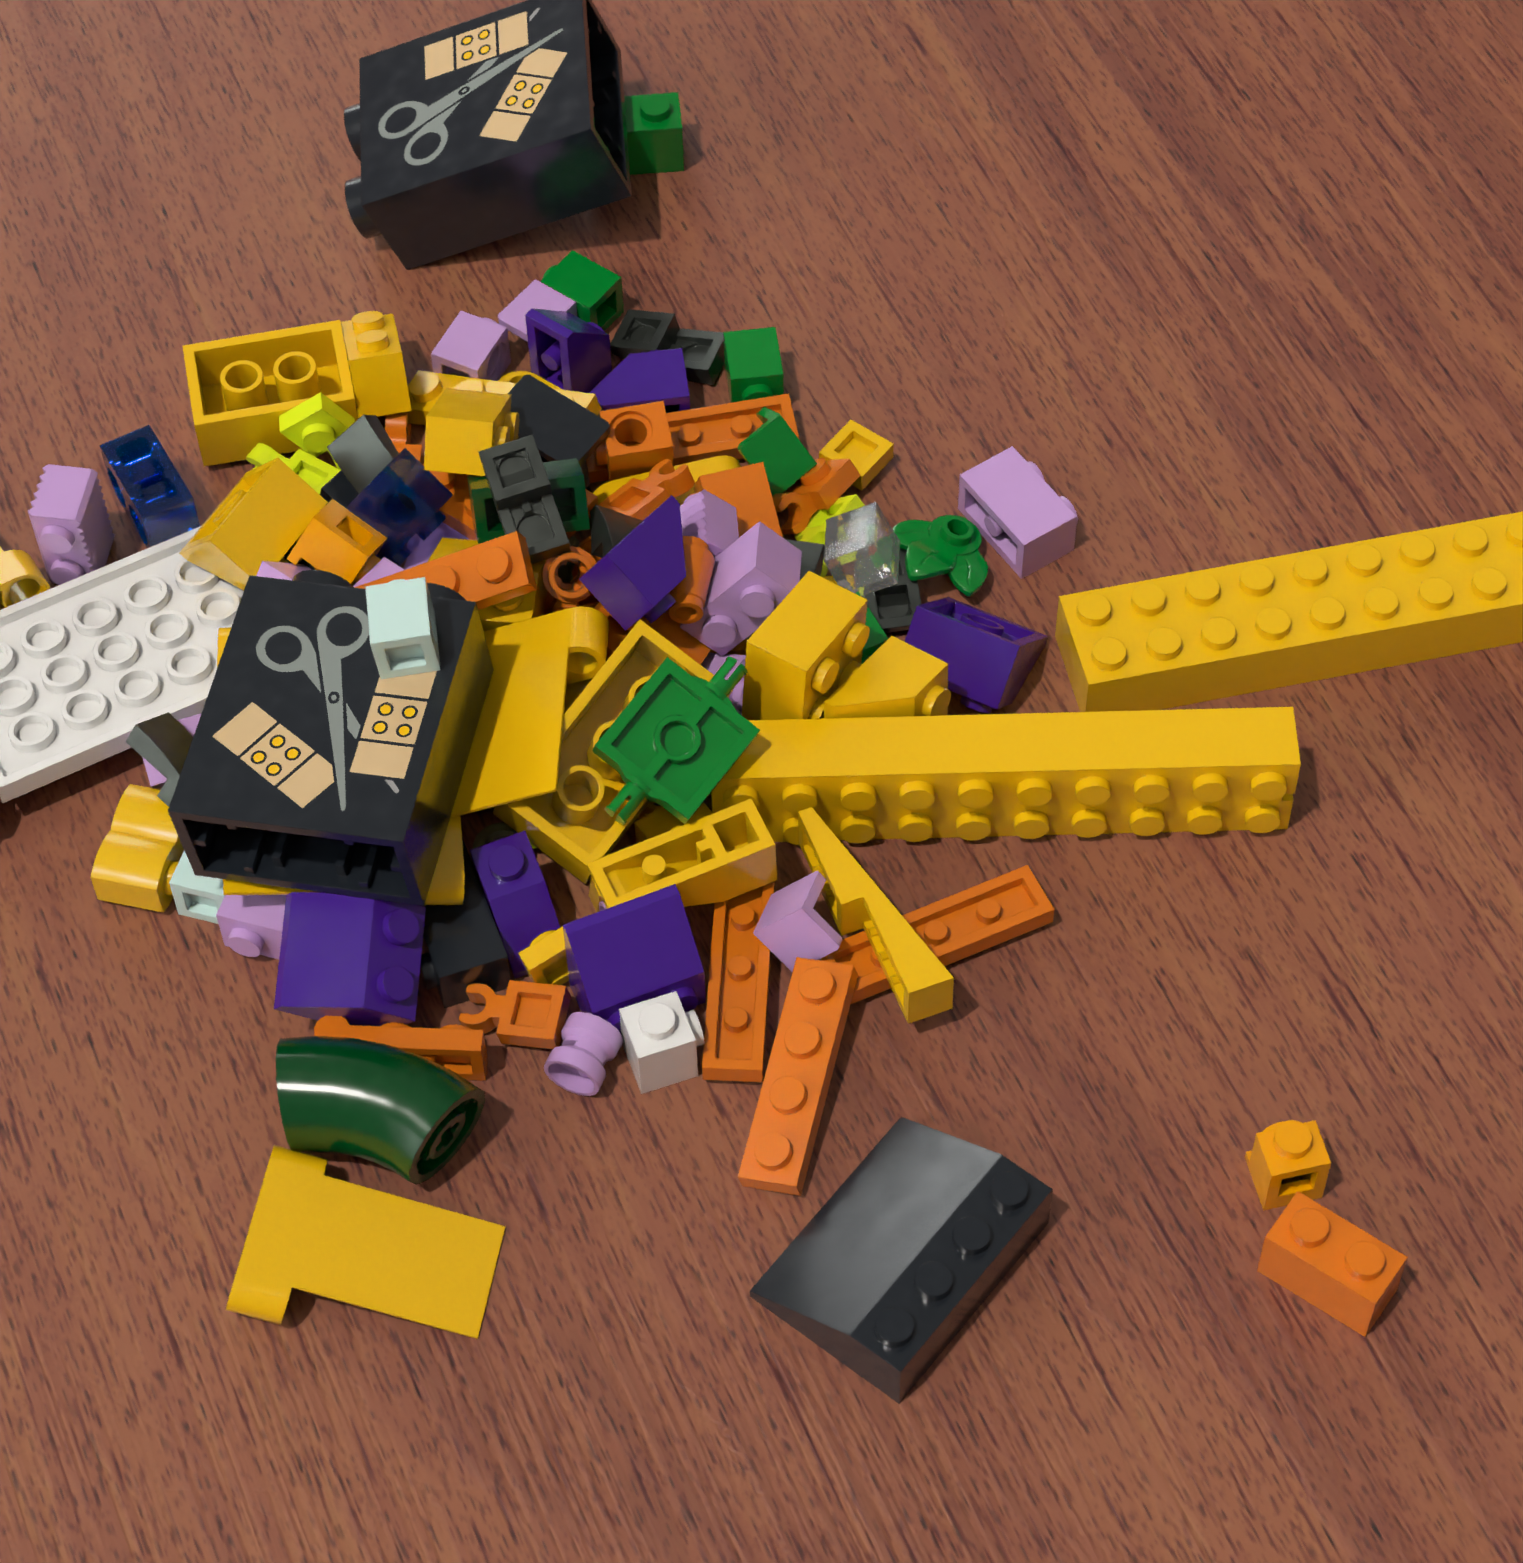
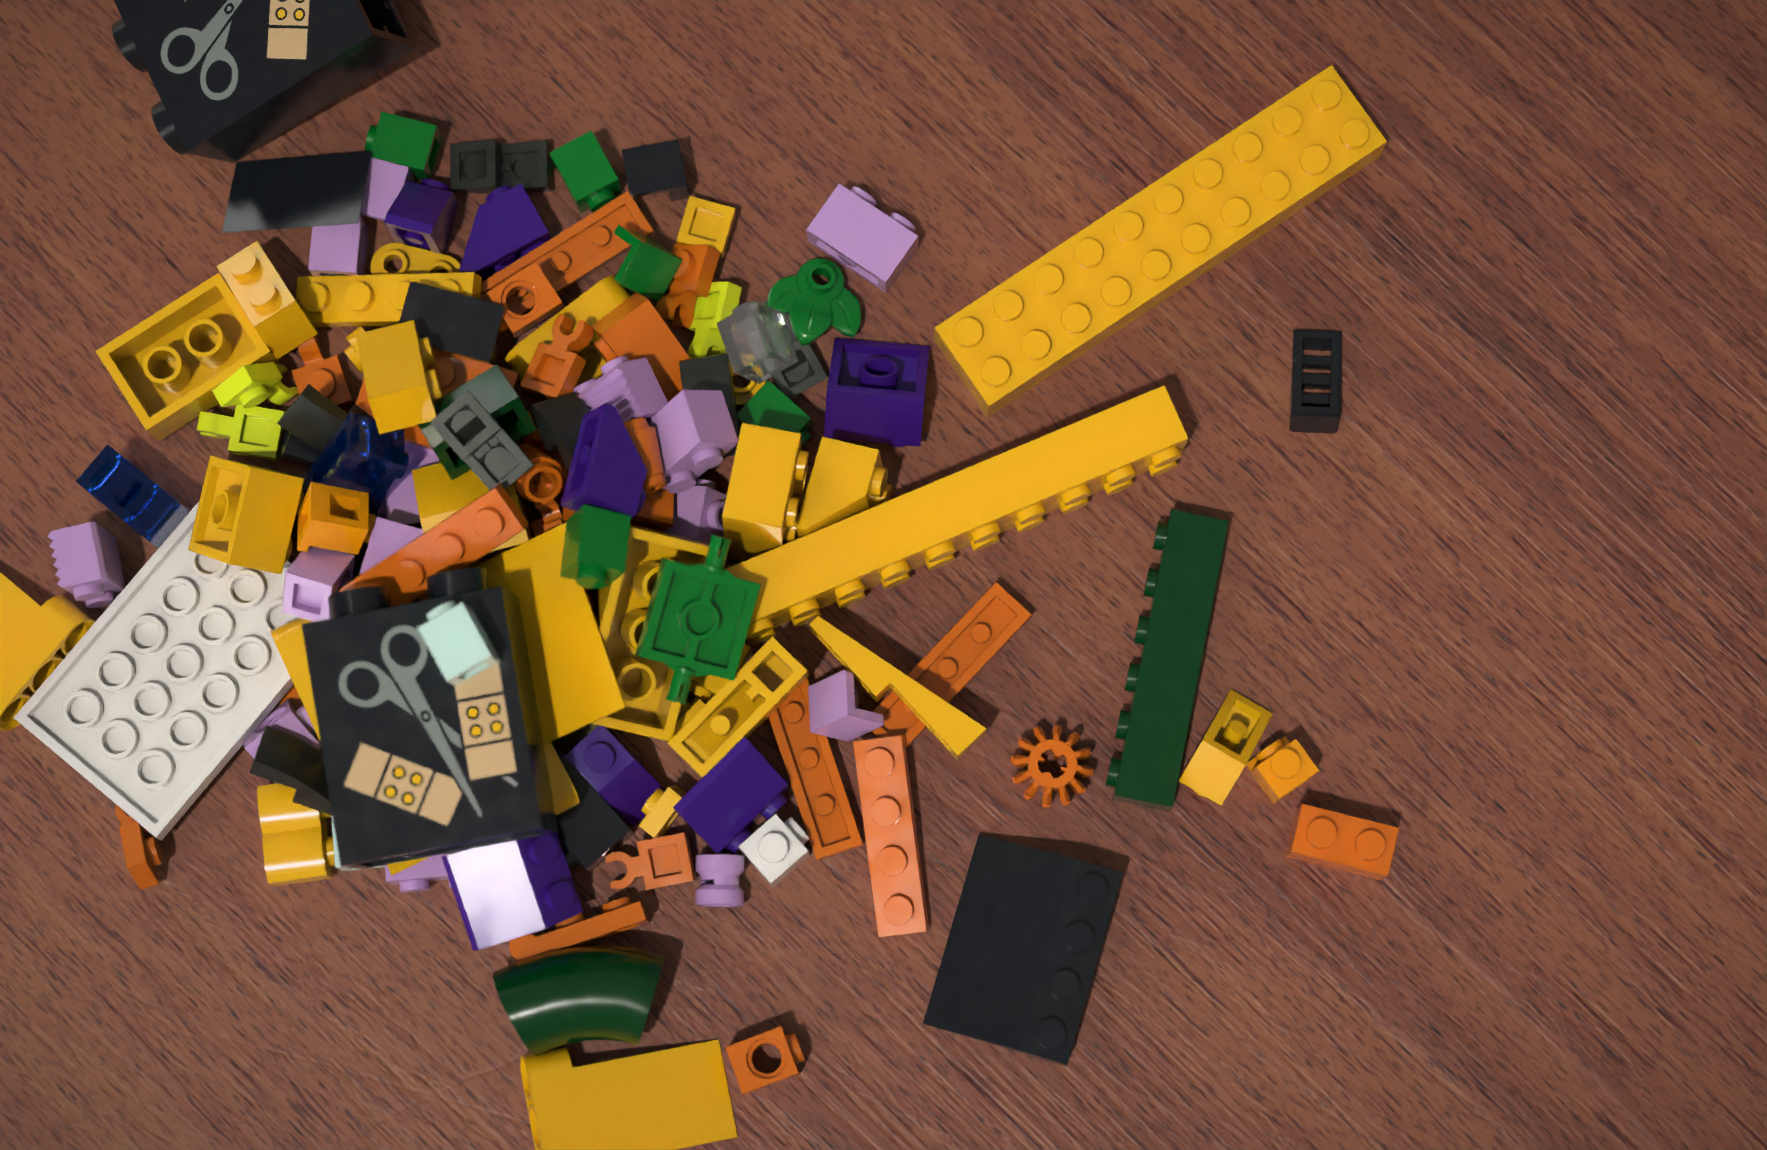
camera: 20 degrees left, 25 degrees up
none -> black sticker [222,151,372,233]
none -> green brick [560,504,631,589]
none -> black panel [622,140,689,201]
none -> orange brick [725,1026,805,1095]
none -> orange gear [1010,724,1093,809]
none -> dark green brick [1105,509,1229,812]
none -> yellow slope [1179,690,1273,806]
none -> black slope [1289,330,1342,434]

